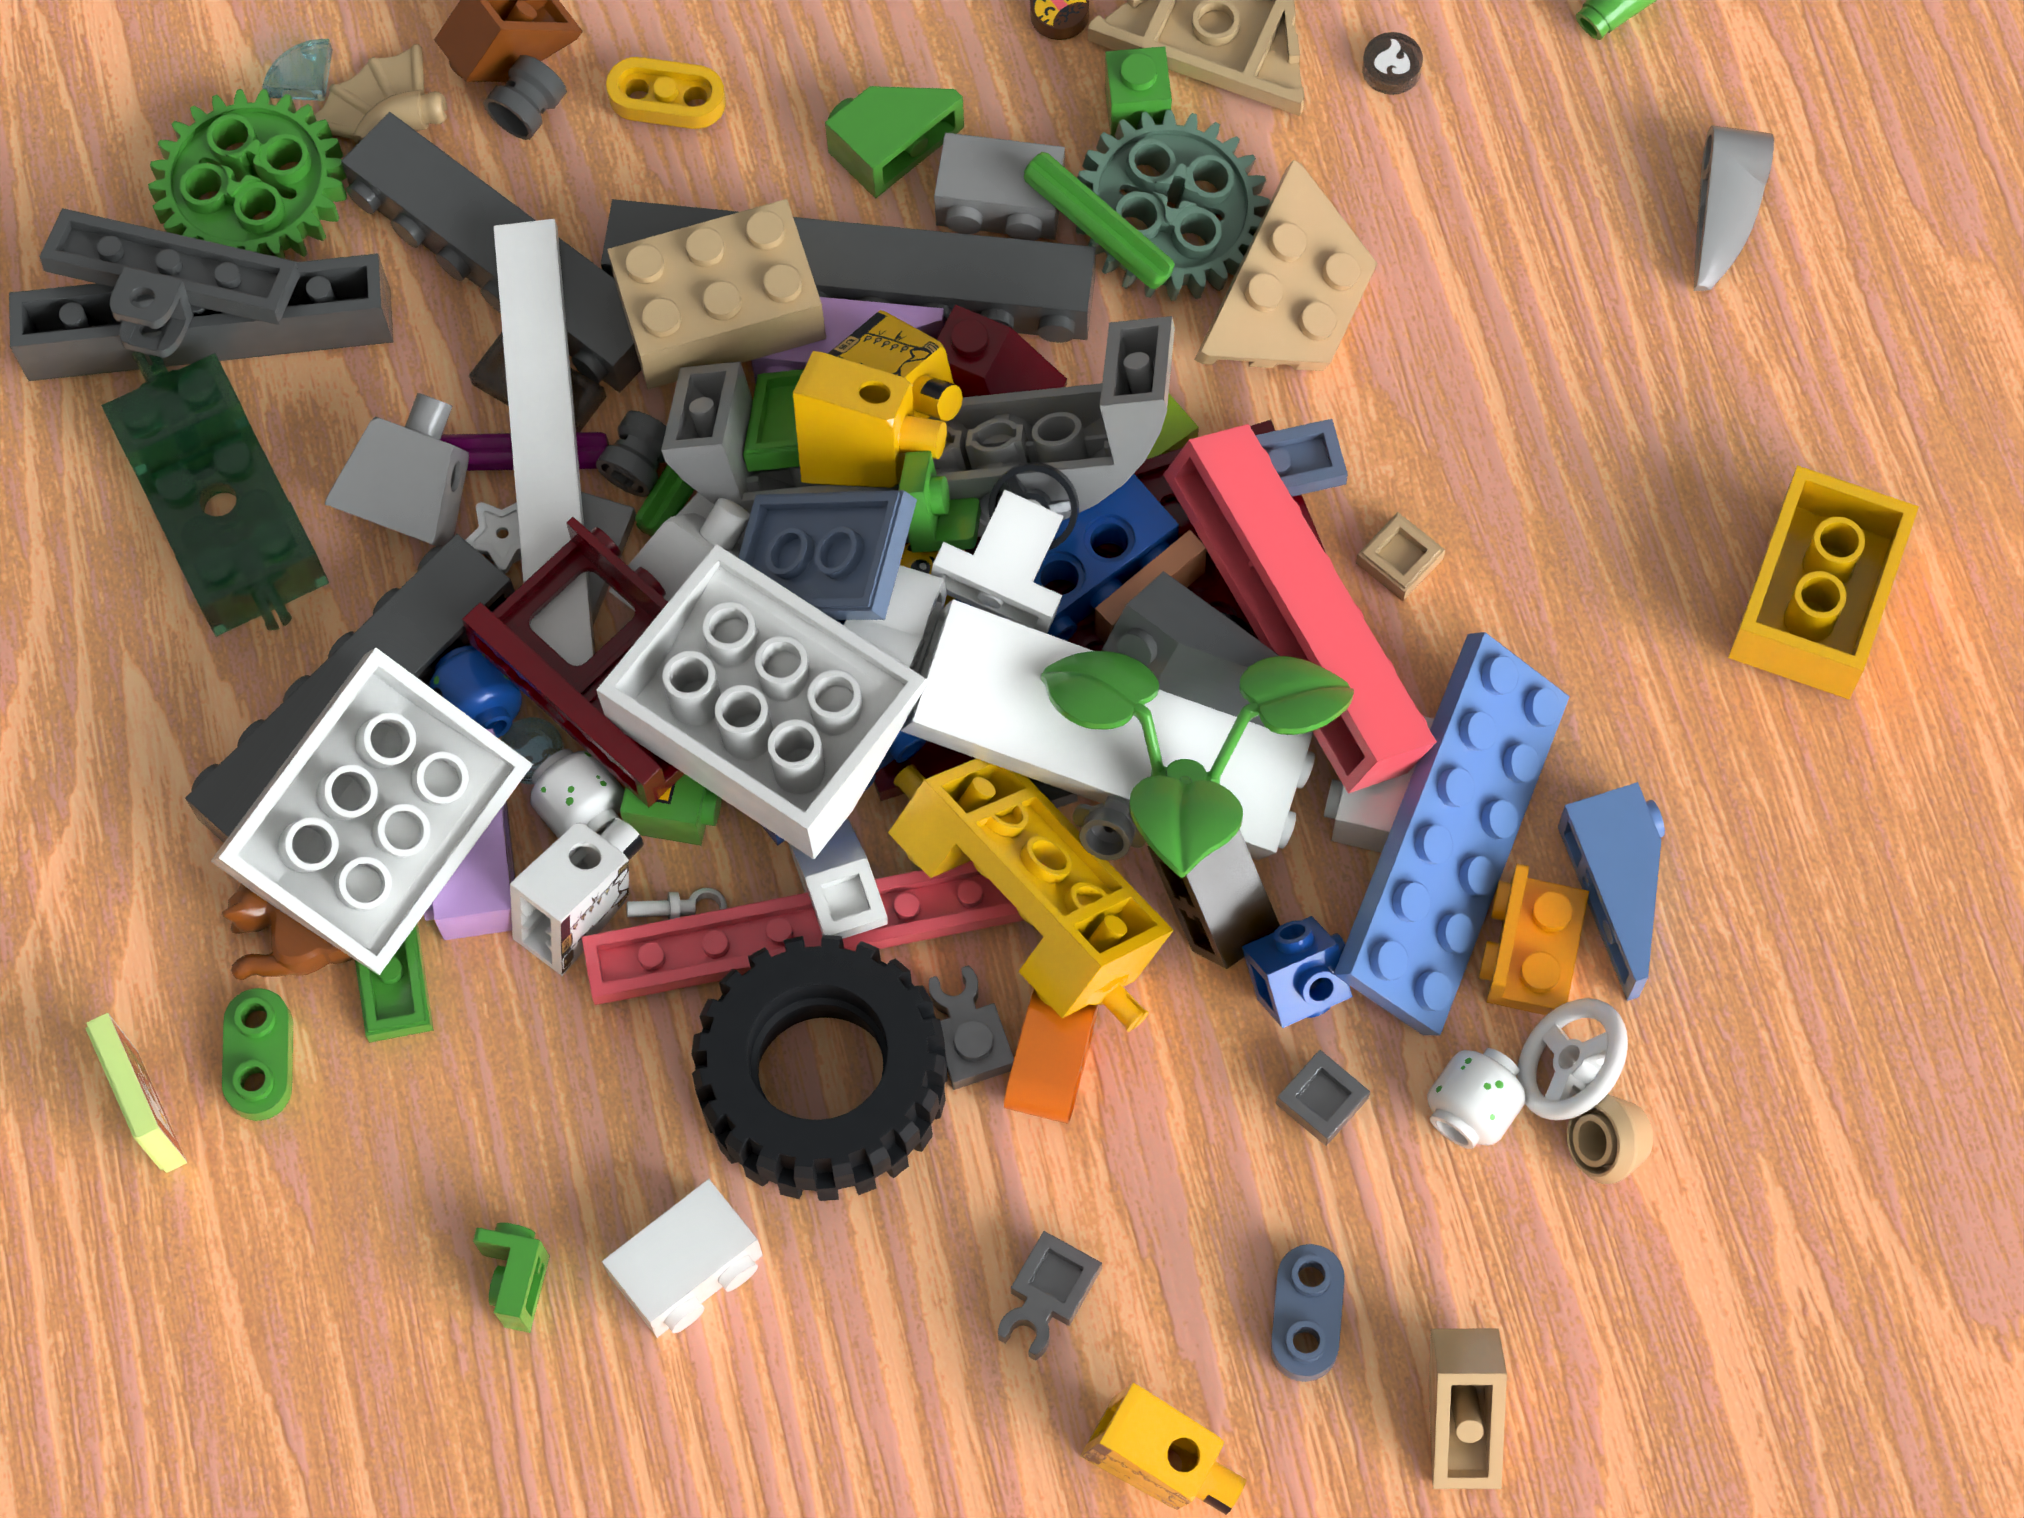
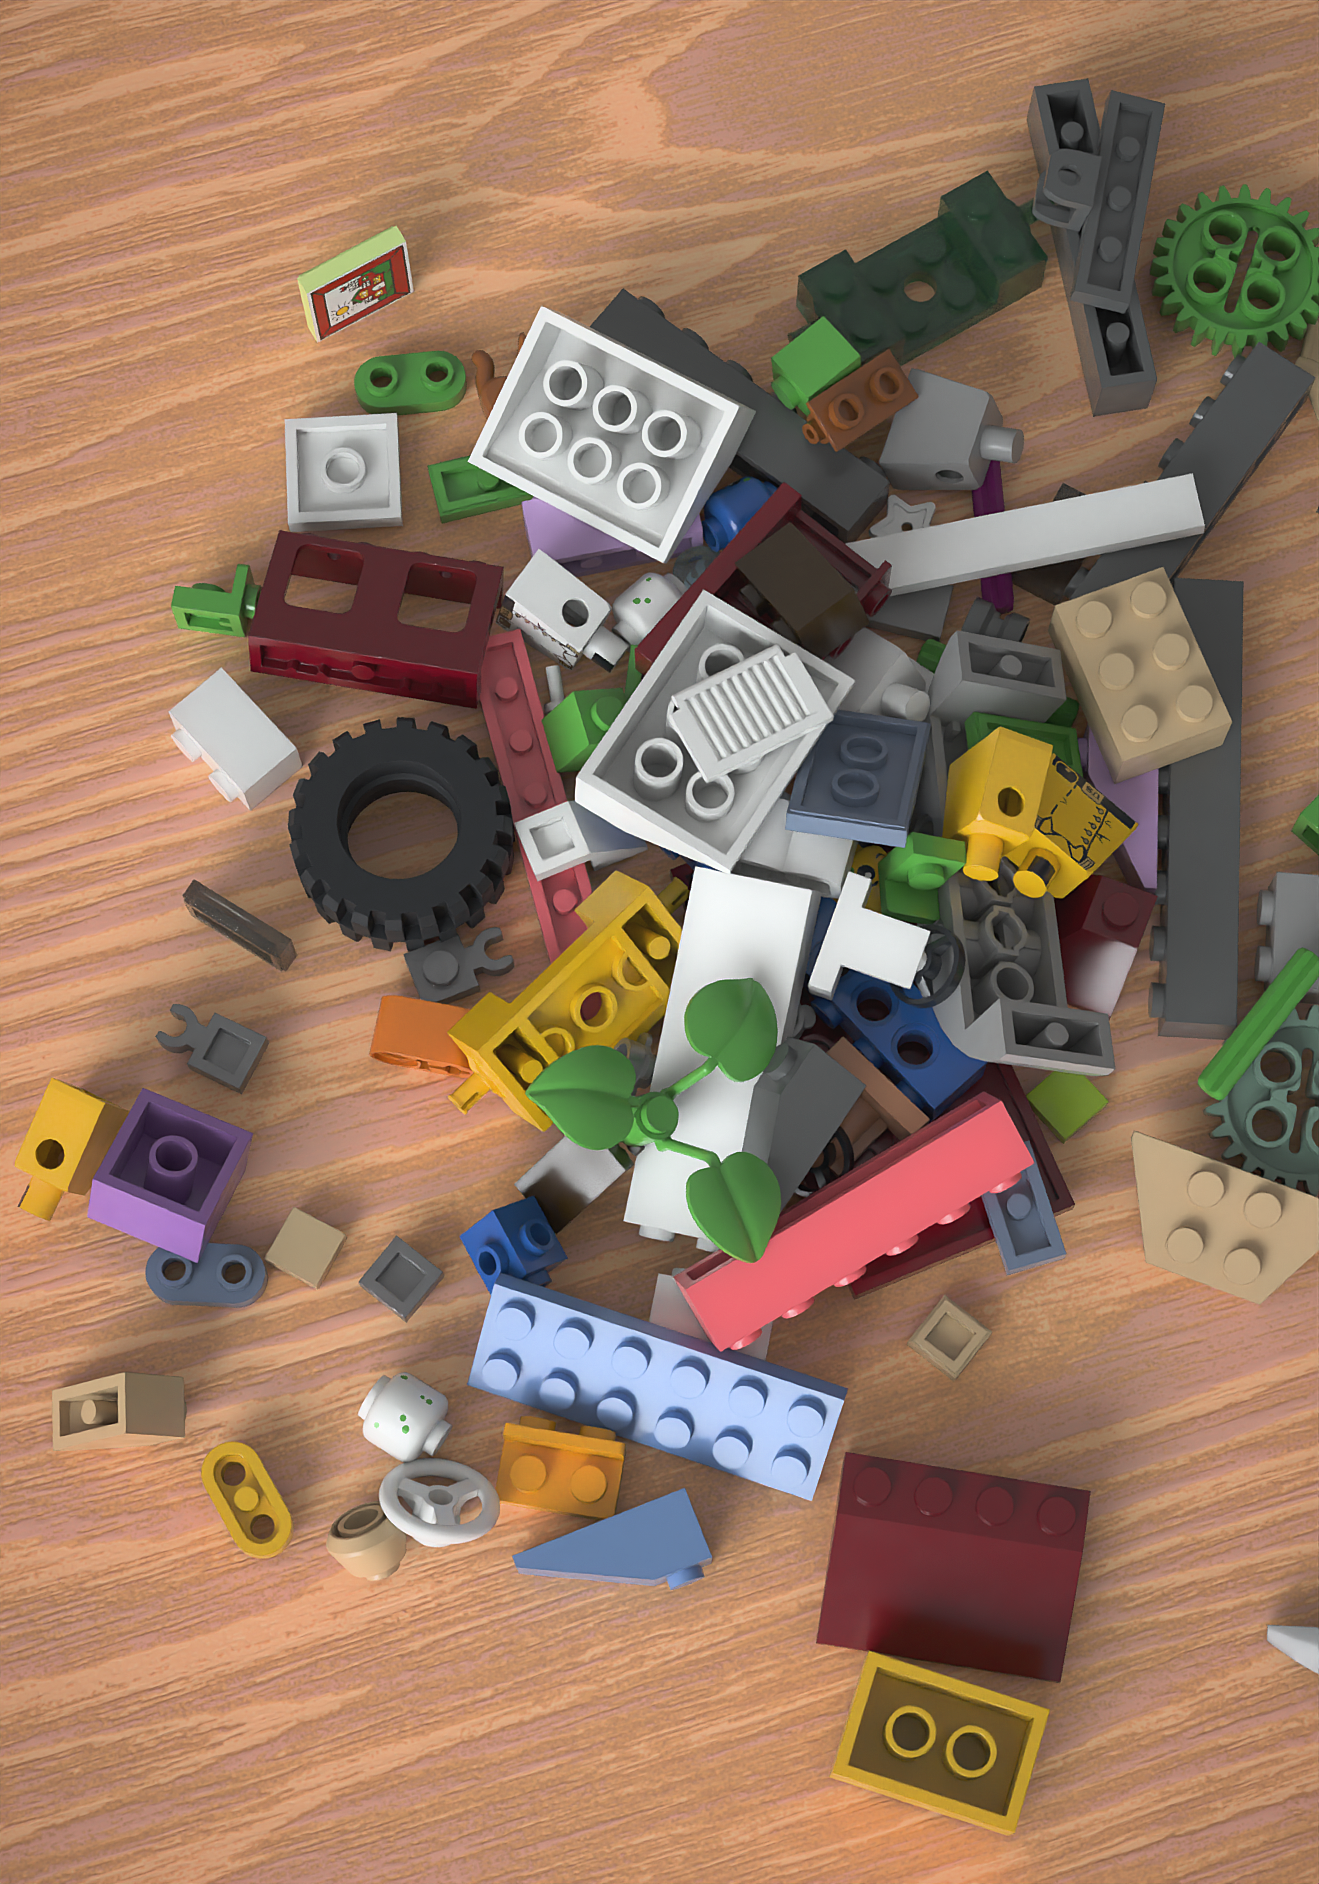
camera: 85 degrees right, 5 degrees up
none -> medium lavender brick [87,1088,253,1263]
none -> clear smoke tile [182,879,297,972]
none -> yellow plate [201,1441,294,1559]
none -> dark red window [248,530,504,709]
none -> tan tile [264,1207,347,1290]
none -> white plate [285,413,403,532]
none -> bright green brick [542,688,627,773]
none -> white window [669,644,834,783]
none -> dark brown brick [734,522,870,659]
none -> bright green slope [771,316,861,416]
none -> dark orange hinge [802,349,919,452]
none -> dark red slope [816,1452,1091,1683]

